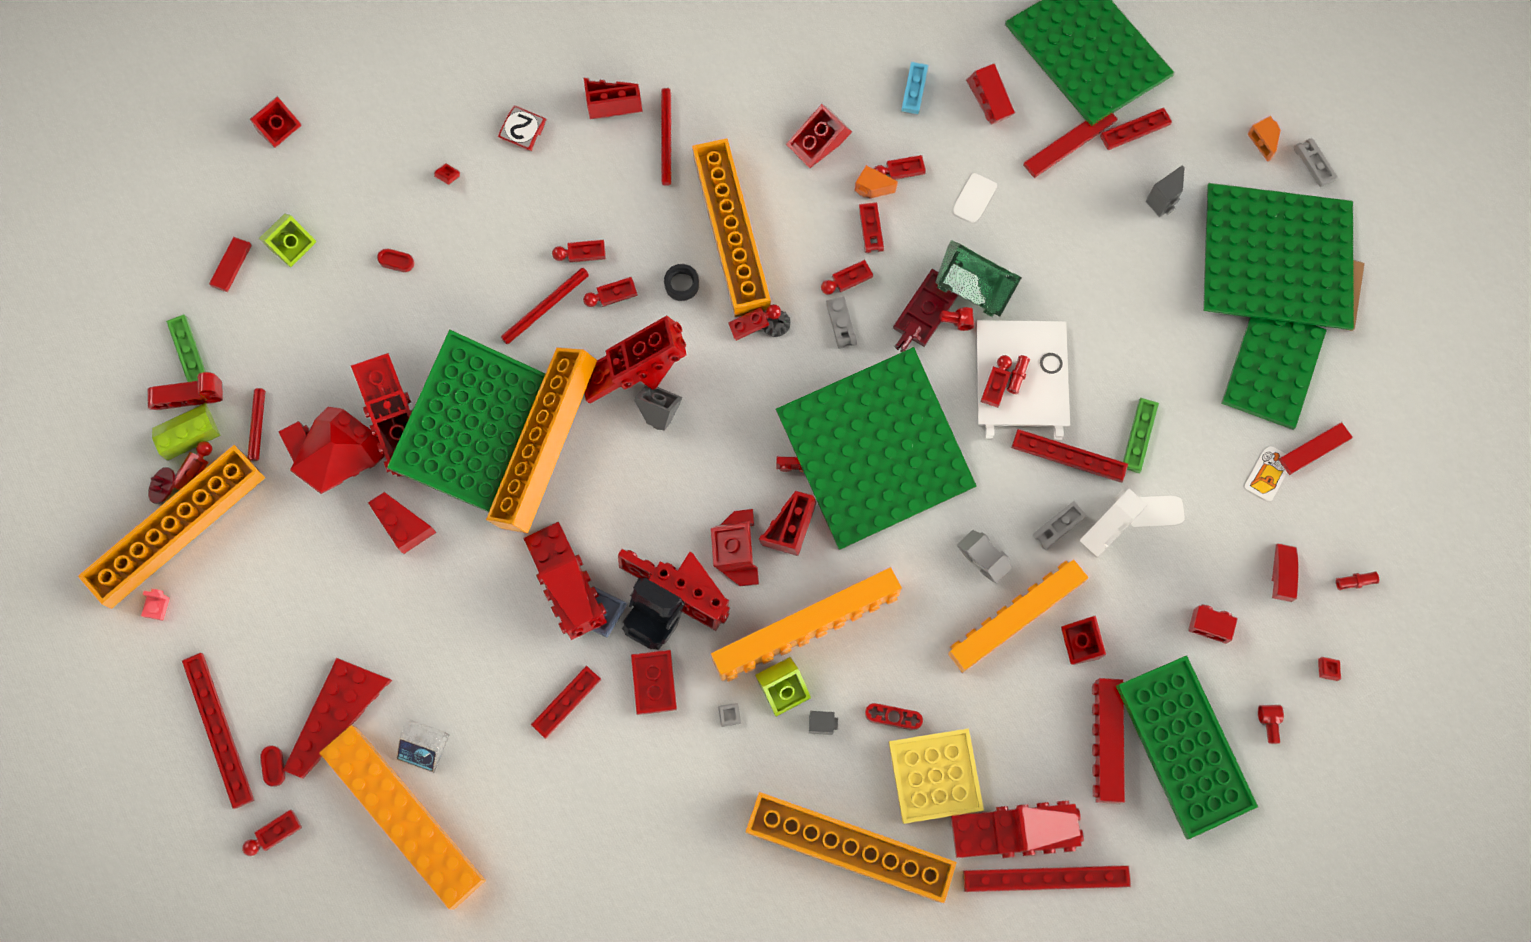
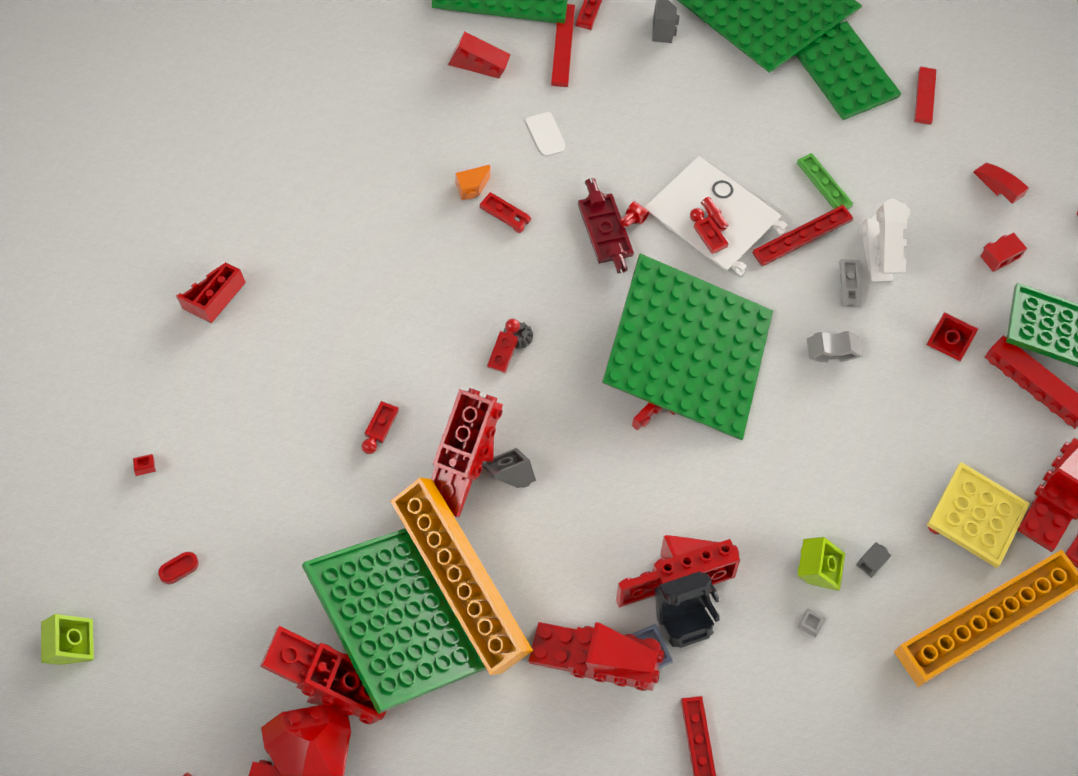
camera: 55 degrees left, 10 degrees down
red tile [209,237,252,292] -> none
red wedge [368,492,436,554] -> none
slope [498,105,547,151] -> none
red axle [501,268,589,344] -> none
red plate [552,239,606,263] -> none
red plate [631,650,677,715] -> none
red axle [661,88,671,186] -> none
black tyre [664,264,699,301] -> none
light orange brick [692,138,771,317] -> none
red piece [711,509,759,586] -> none
light orange brick [711,567,902,682] -> none
red wedge [759,491,816,556] -> none
red slope [786,104,852,168] -> none
red plate [821,260,873,295] -> none
light grey plate [826,297,857,348] -> none
red beam [865,703,923,730] -> none
red plate [874,155,926,180] -> none
medium azure plate [901,62,928,114] -> none
clear green windscreen [935,240,1022,317] -> none
light orange brick [948,559,1089,673] -> none
sticker [1245,446,1287,501] -> none
red pin [1335,571,1380,590] -> none

